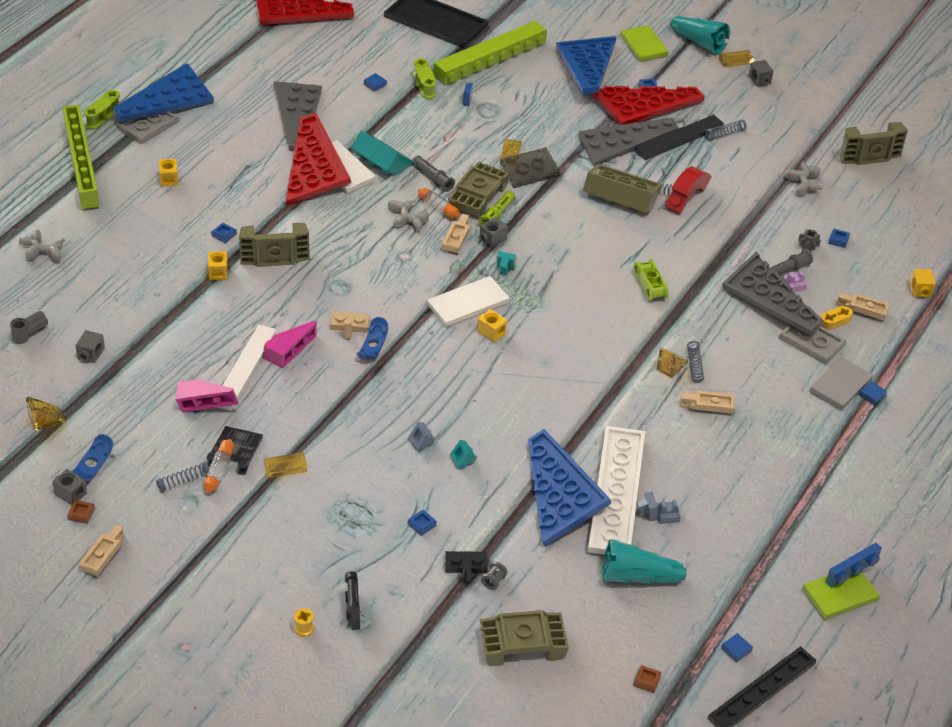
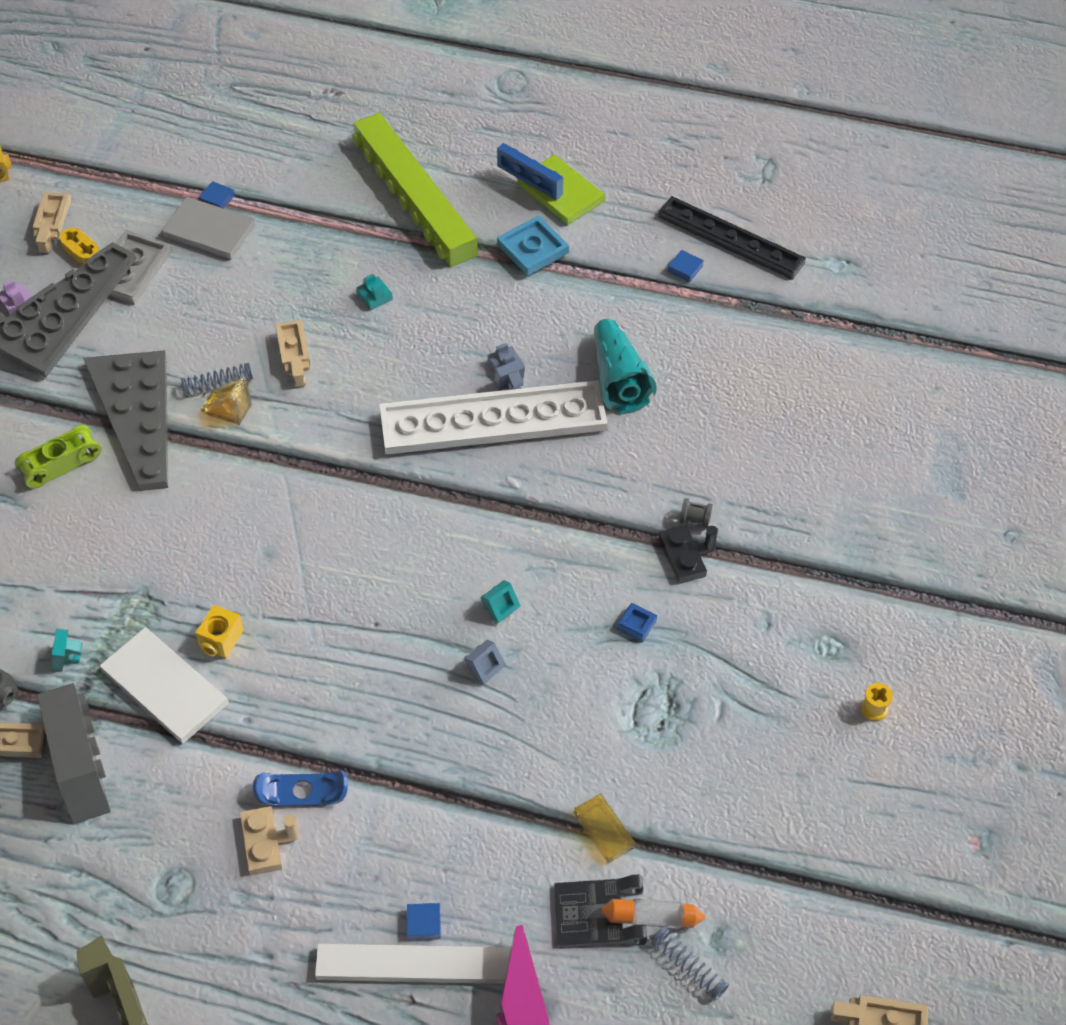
camera: 105 degrees left, 10 degrees up
dark pink slope [263,321,317,368] -> none
black plate [345,571,360,630] -> none
olive plate [480,610,569,666] -> none
blue wing [528,429,612,547] -> none
dark orange tile [633,665,662,693] -> none
none -> dark grey wedge [37,683,111,824]
none -> dark grey wing [83,350,168,491]
none -> lime brick [352,112,478,267]
none -> teal tile [356,274,393,311]
none -> blue tile [407,903,441,940]
none -> dark azure plate [497,215,569,276]

